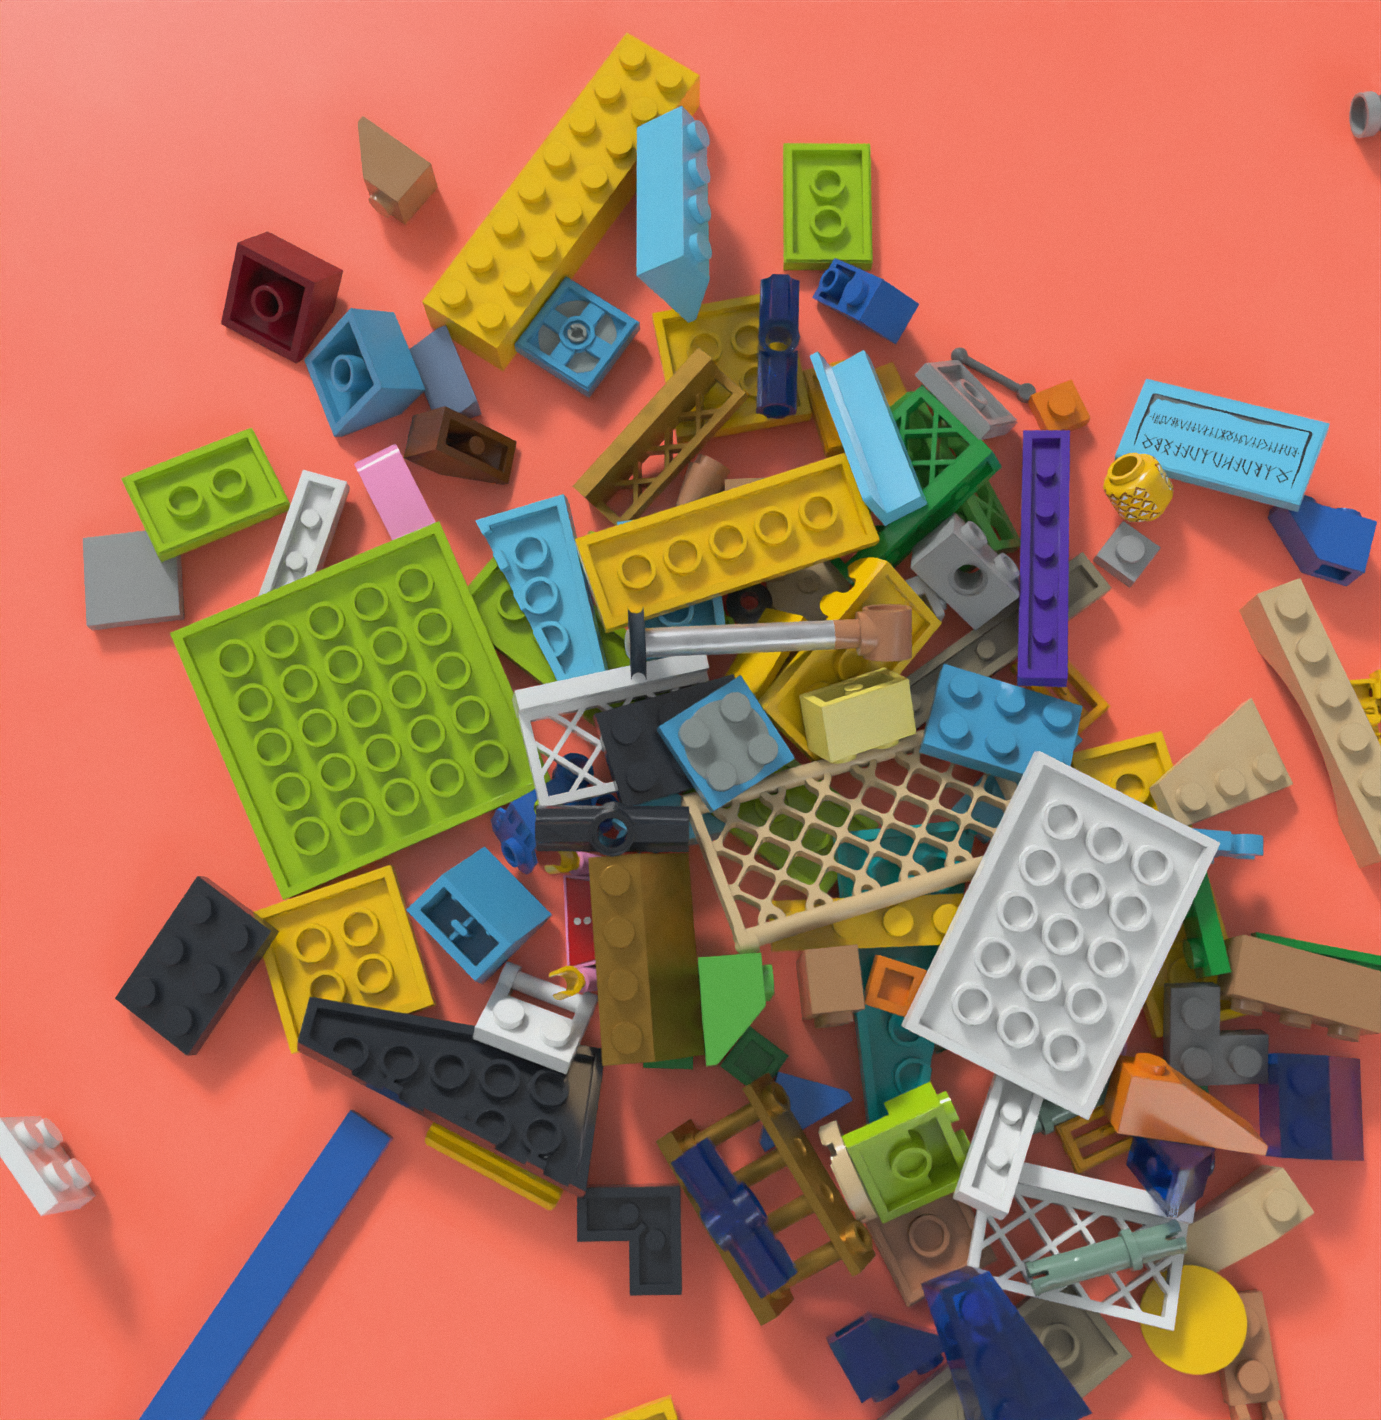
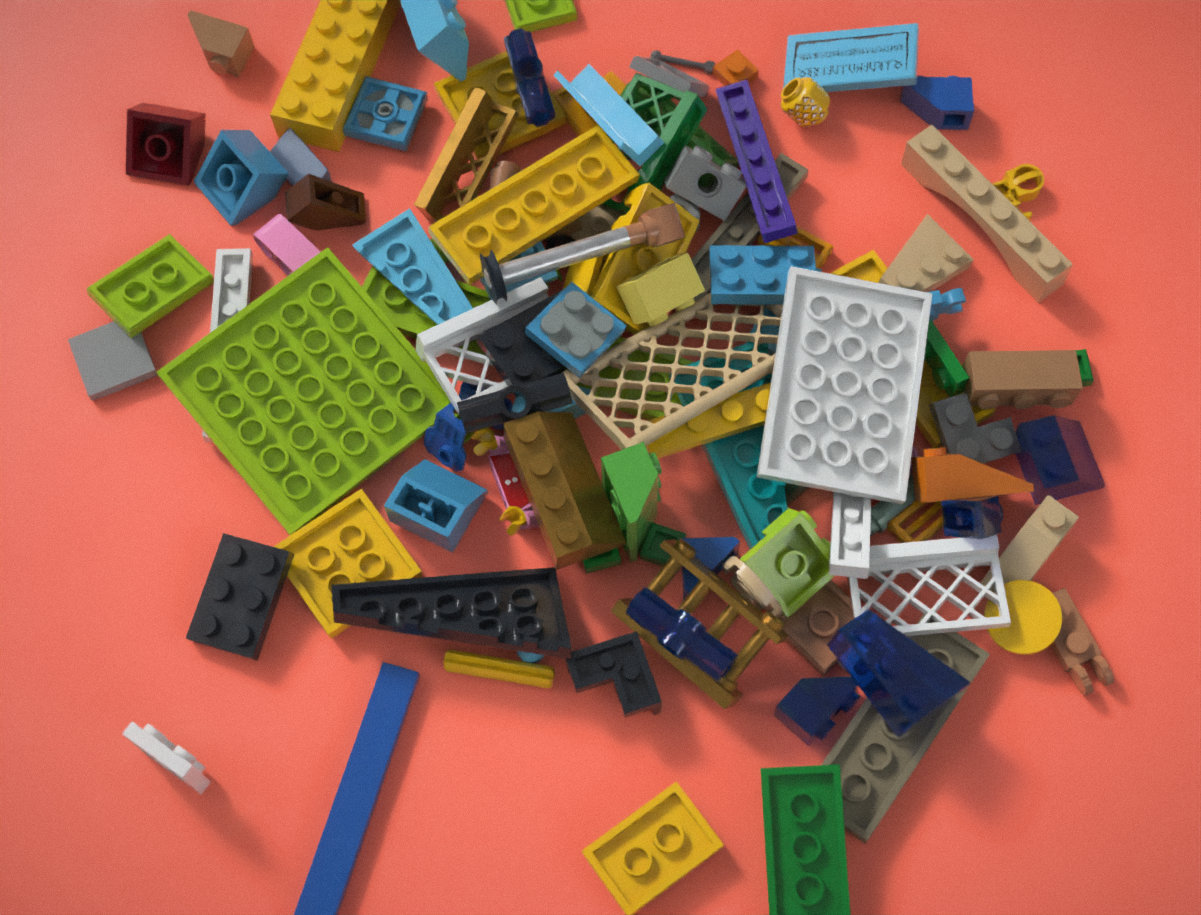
camera: 15 degrees left, 10 degrees down
white plate [473,961,598,1074] -> none
medium nougat brick [795,945,865,1029] -> none
blue slope [812,258,919,344] -> none
orange plate [864,955,927,1017] -> none
sand green pin [1024,1219,1188,1296] -> none
light grey plate [1092,521,1161,588] -> none

